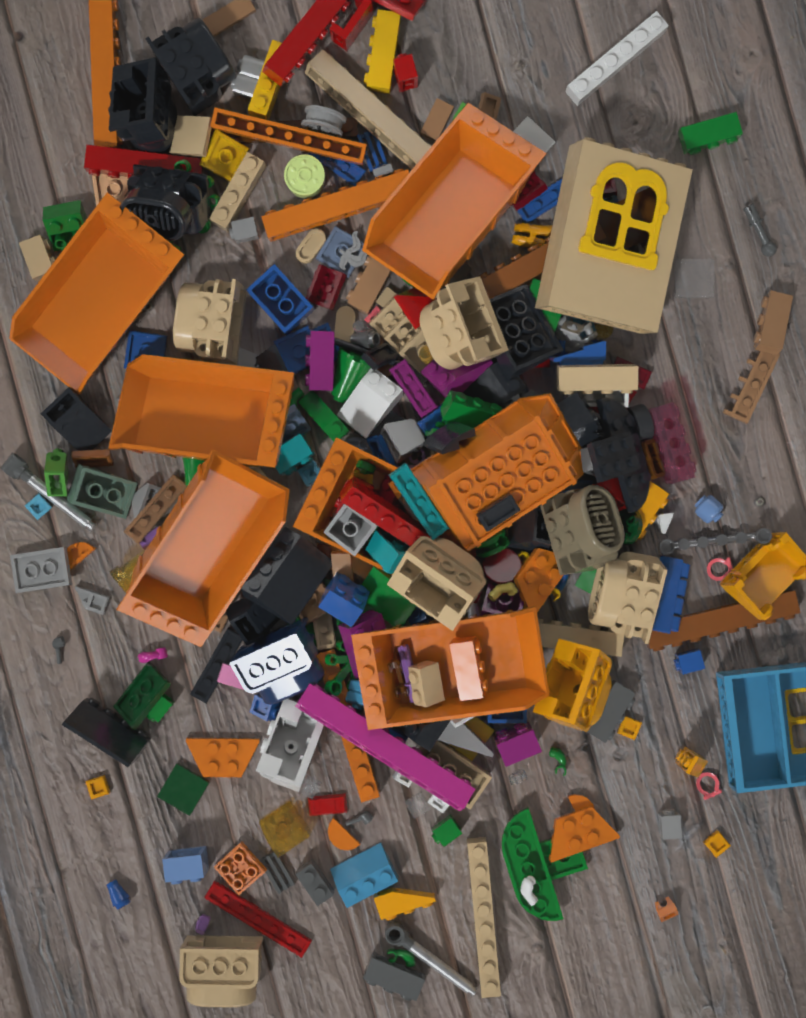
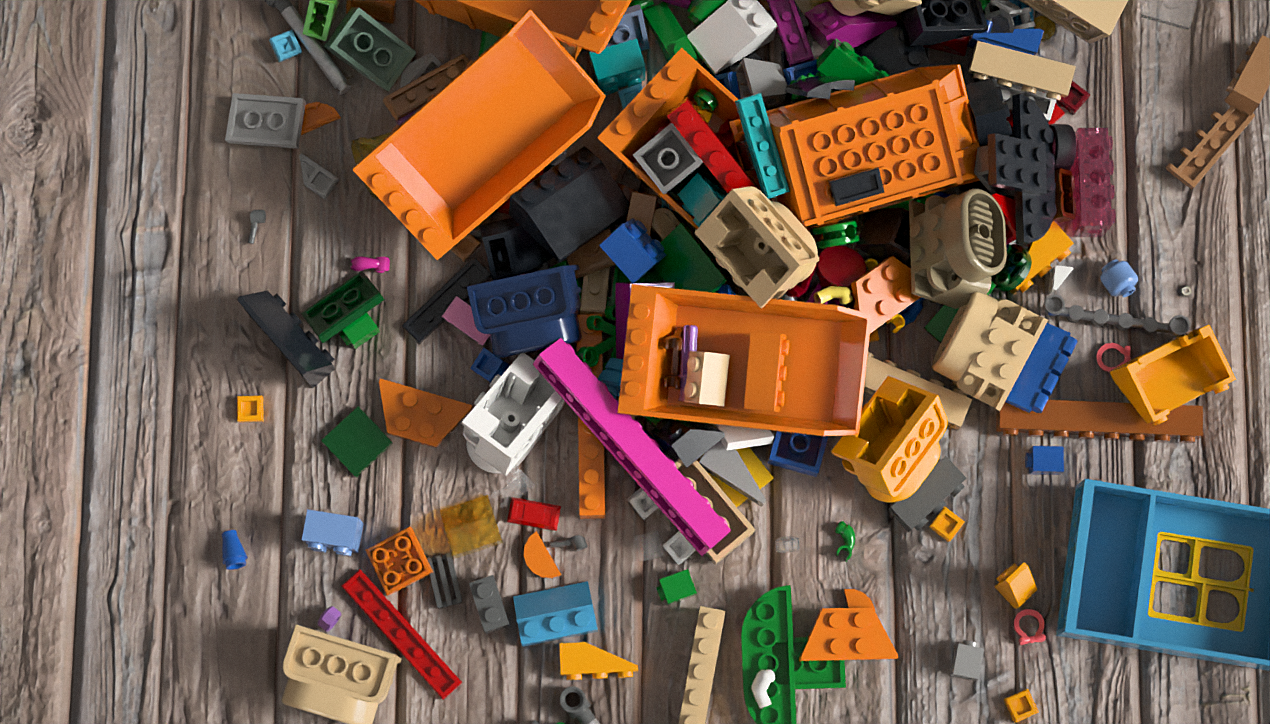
camera: 15 degrees right, 10 degrees down
magenta brick [493,722,542,767] -> none

